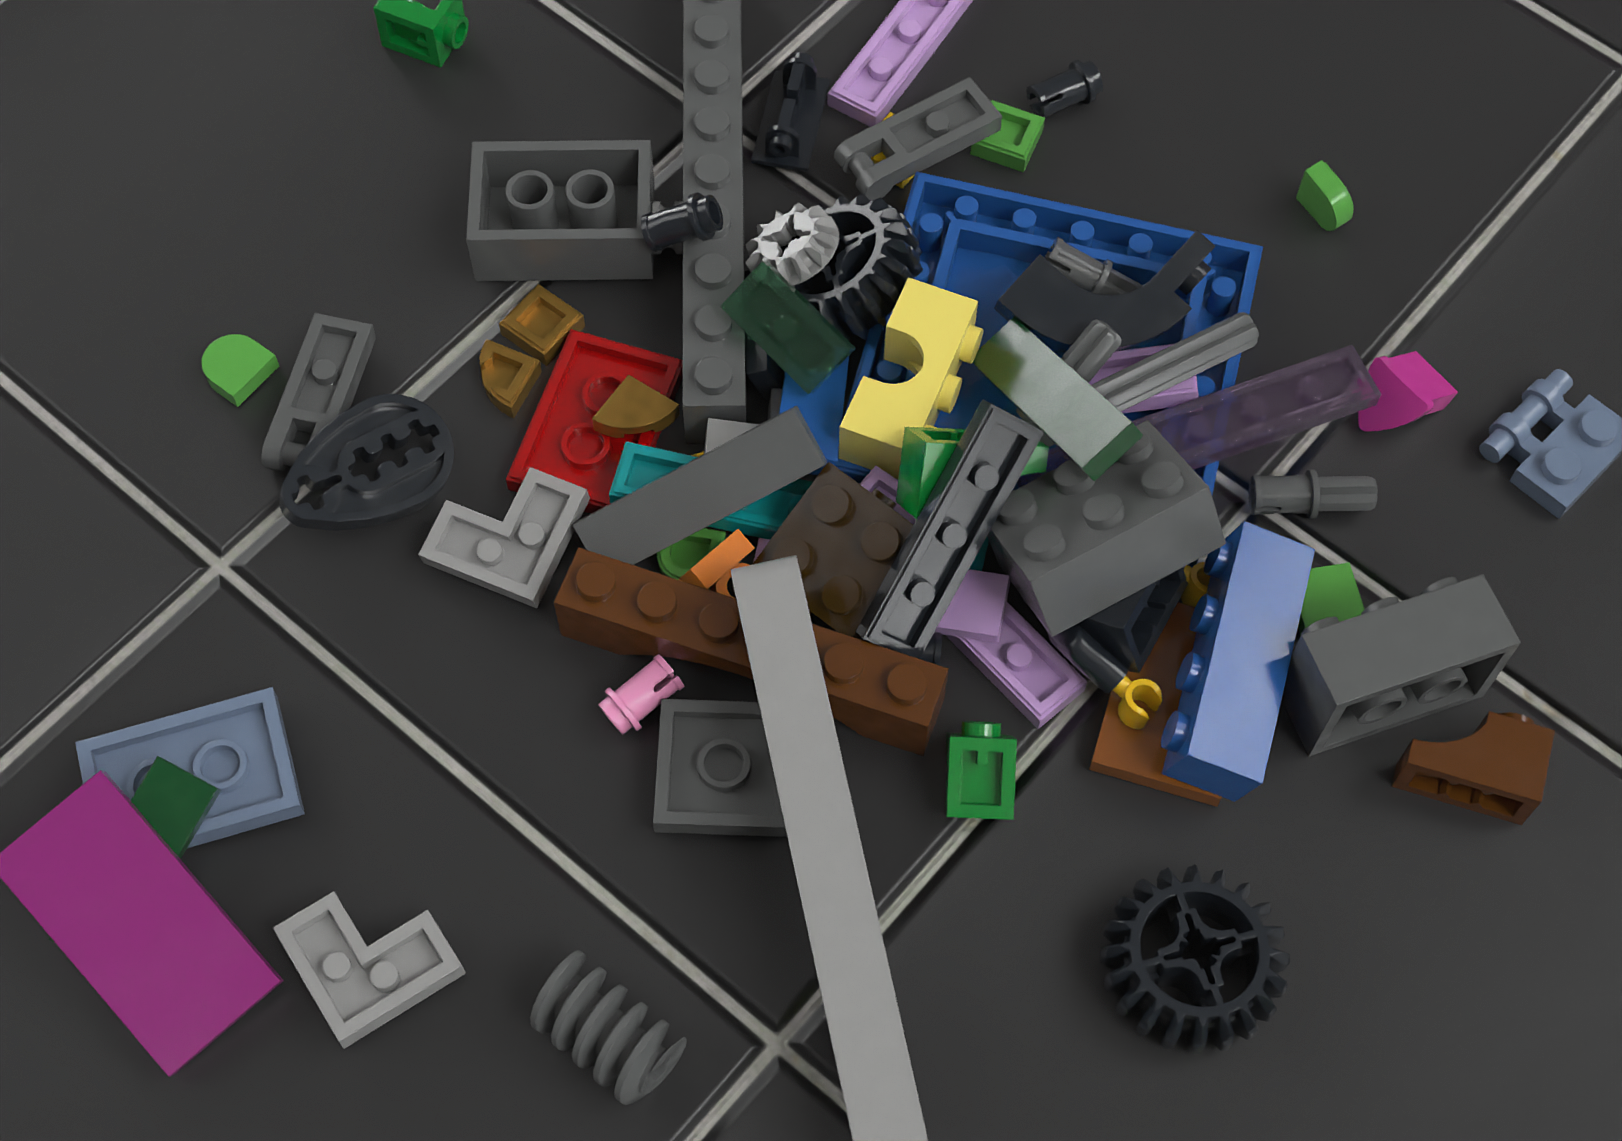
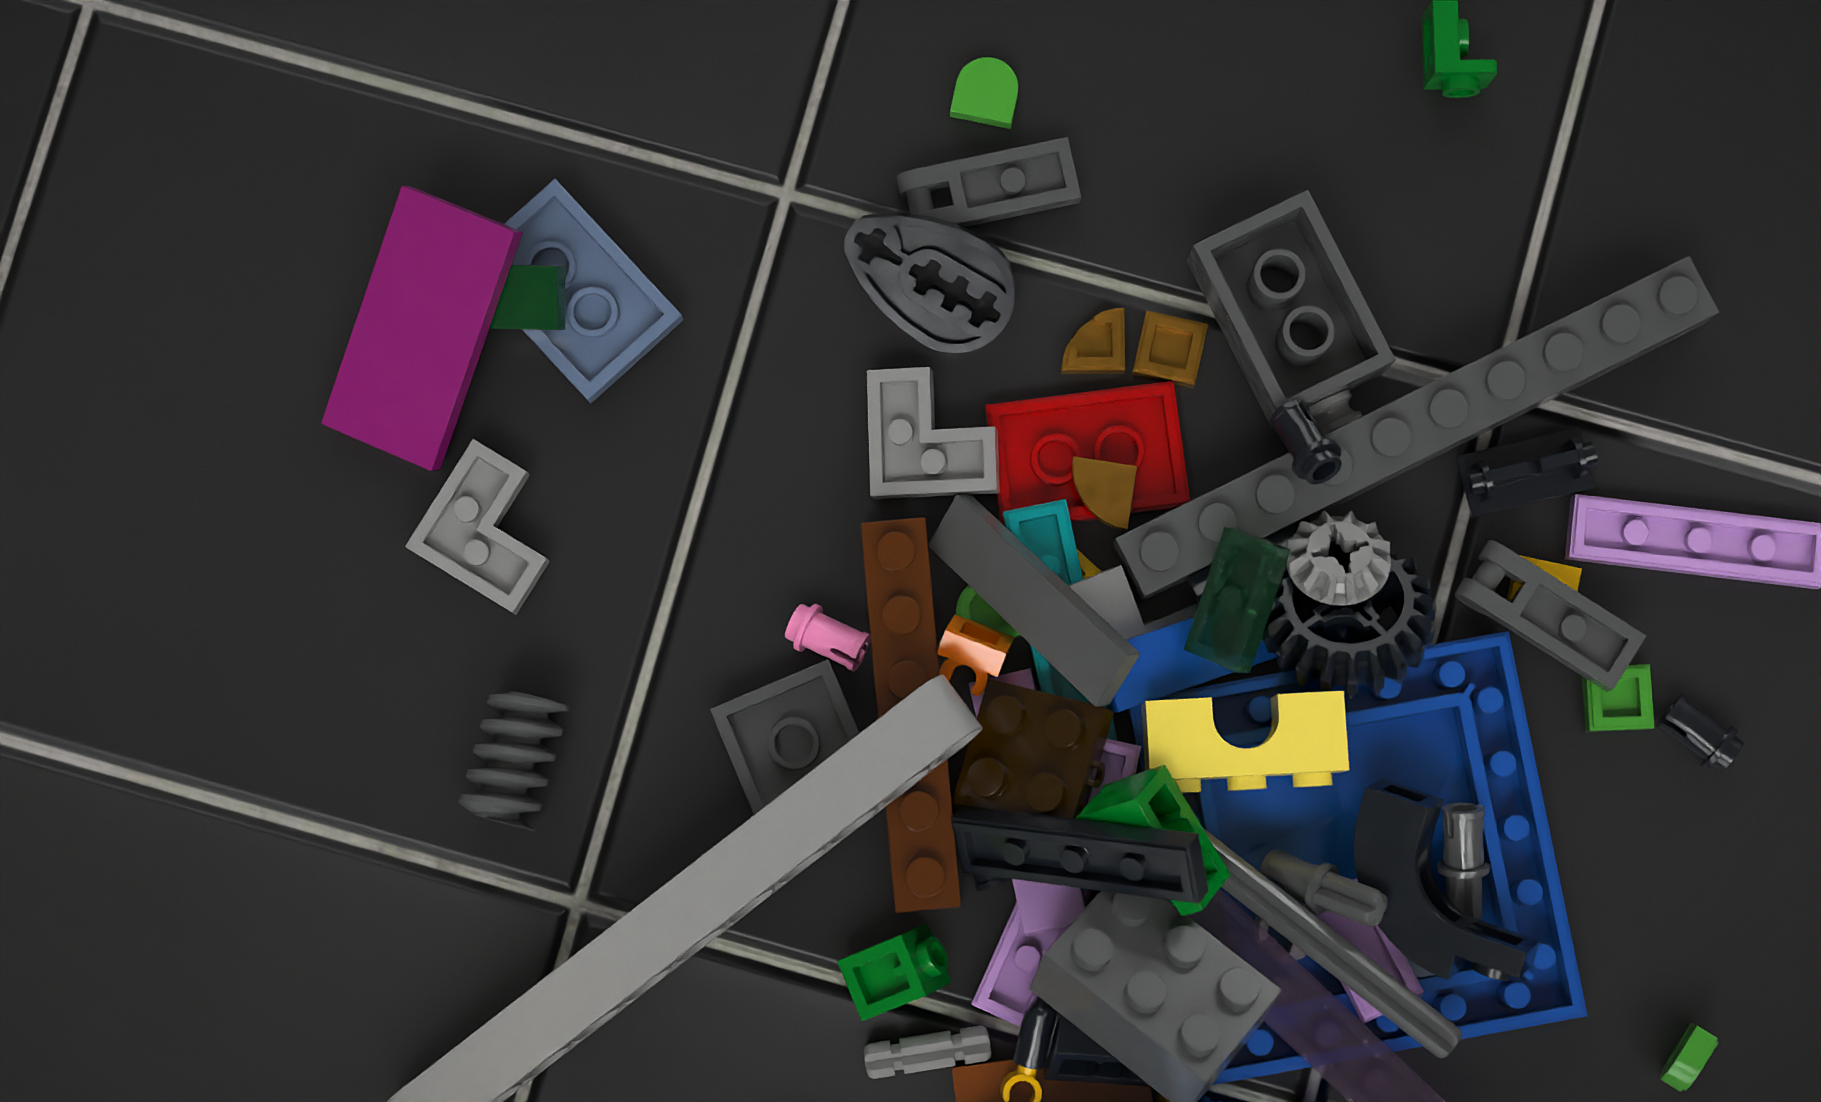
camera: 70 degrees right, 20 degrees up
tile [973,317,1143,481] -> none
none -> light grey axle [864,1025,991,1079]

